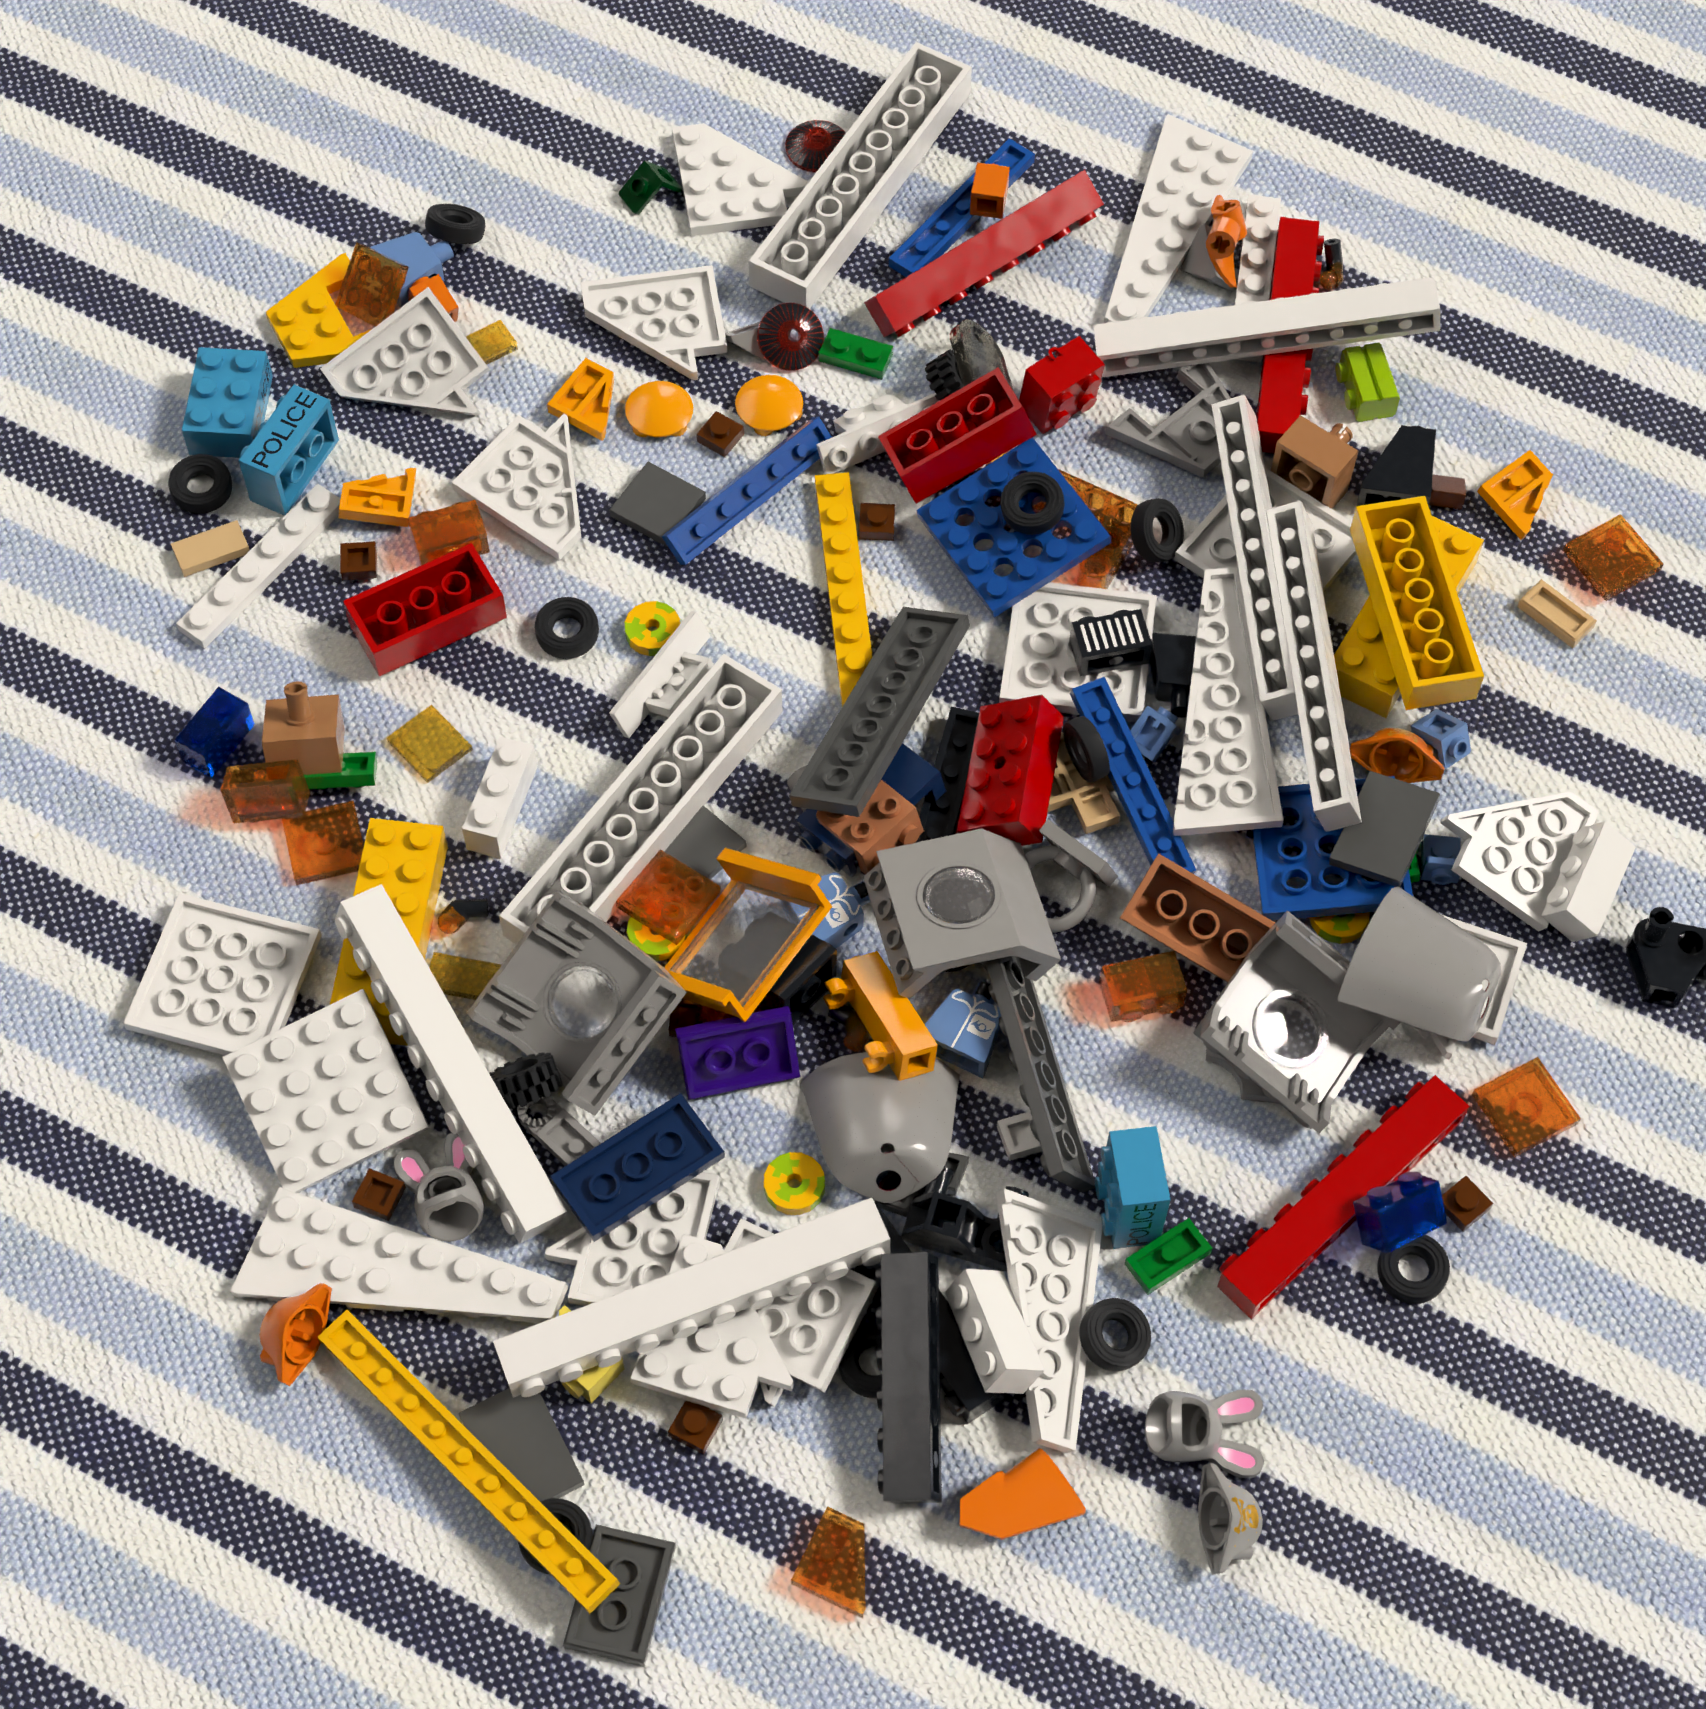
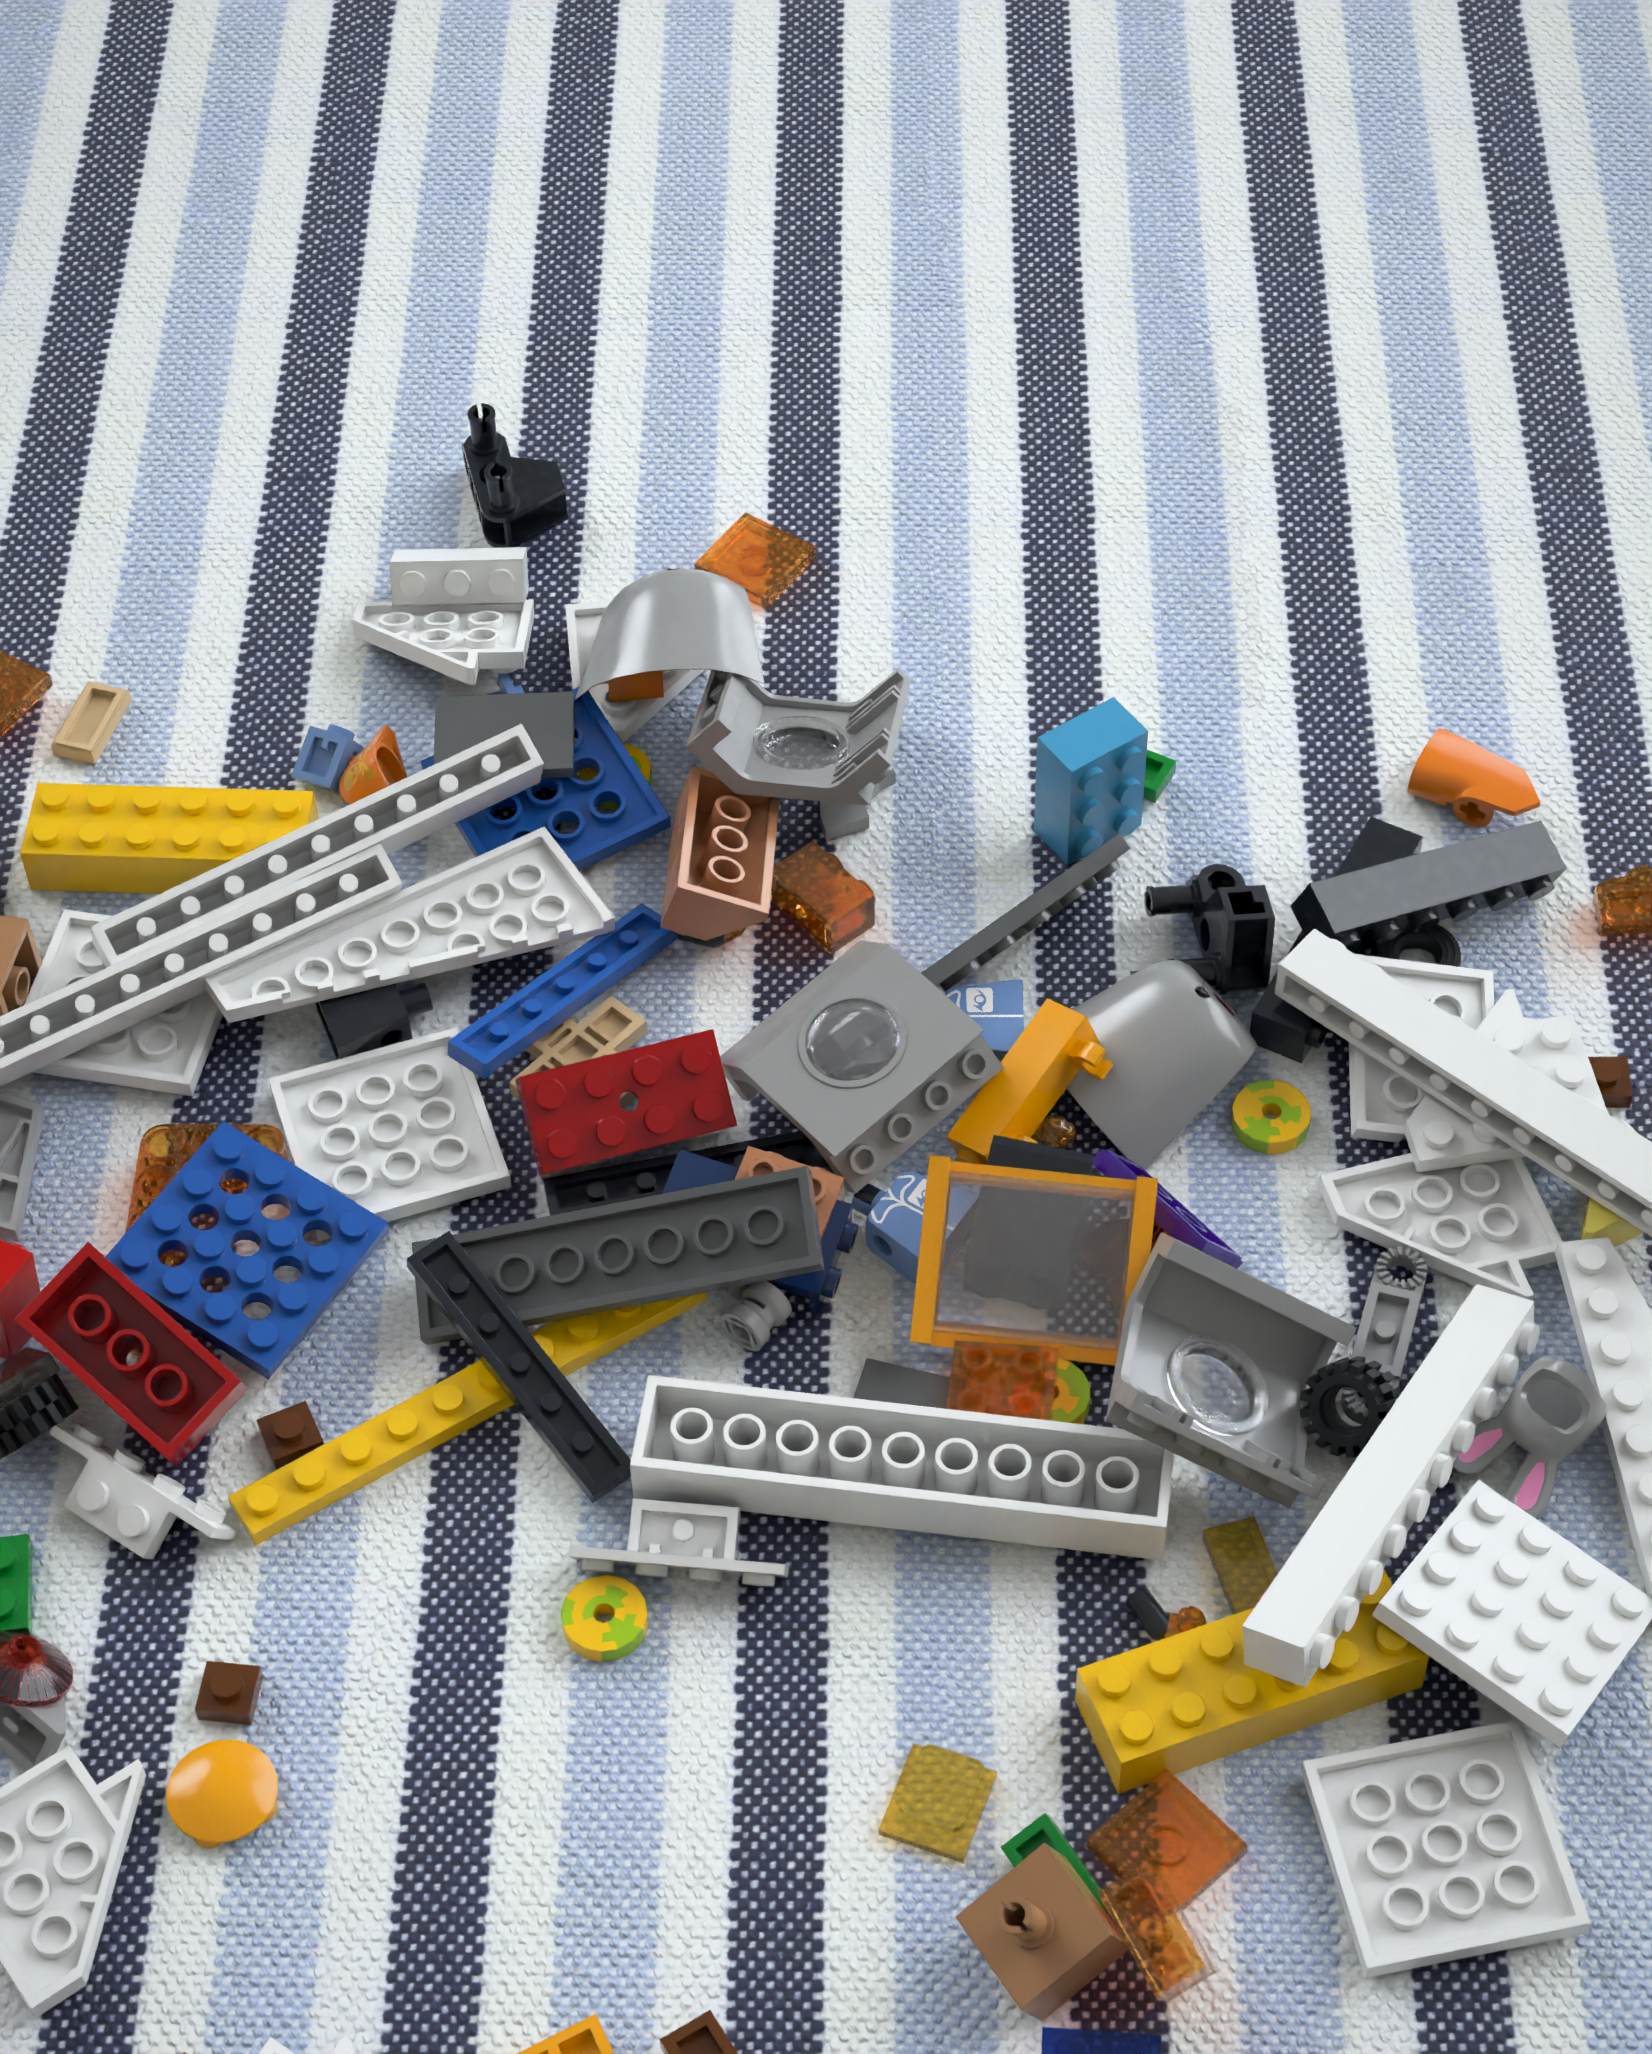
camera: 115 degrees left, 10 degrees down
red brick [343,543,507,676] -> none
reddish brown plate [352,1168,406,1221] -> none
clear orange brick [408,500,490,565] -> none
white wing [452,414,582,560] -> none
white brick [462,736,538,859] -> none
black tyre [534,597,599,659] -> none
light orange wing [547,358,614,441] -> none
dark blue plate [550,1093,725,1242] -> none
dark grey tile [609,461,706,547] -> none
blue plate [661,417,832,565] -> none
light orange dish [735,375,803,436] -> none
white brick [945,1269,1045,1394] -> none
white wing [996,1188,1103,1453] -> none
white plate [997,1111,1042,1161] -> none
black tyre [1000,472,1065,535] -> none
light grey tile [1025,819,1118,933] -> none
black tyre [1063,716,1110,782] -> none
black brick [1069,609,1152,677] -> none
black tyre [1079,1298,1151,1371] -> none
medium blue bracket [1130,706,1182,763] -> none
black tyre [1131,498,1184,562] -> none
light grey piece [1145,1389,1264,1479] -> none
light grey hat [1198,1463,1263,1575] -> none
red brick [1217,1075,1470,1320] -> none
yellow brick [1350,496,1484,710] -> none
clear blue brick [1353,1172,1447,1253] -> none
black tyre [1377,1232,1450,1304] -> none
reddish brown plate [1436,1176,1494,1232] -> none
none -> black plate [407,1231,631,1503]

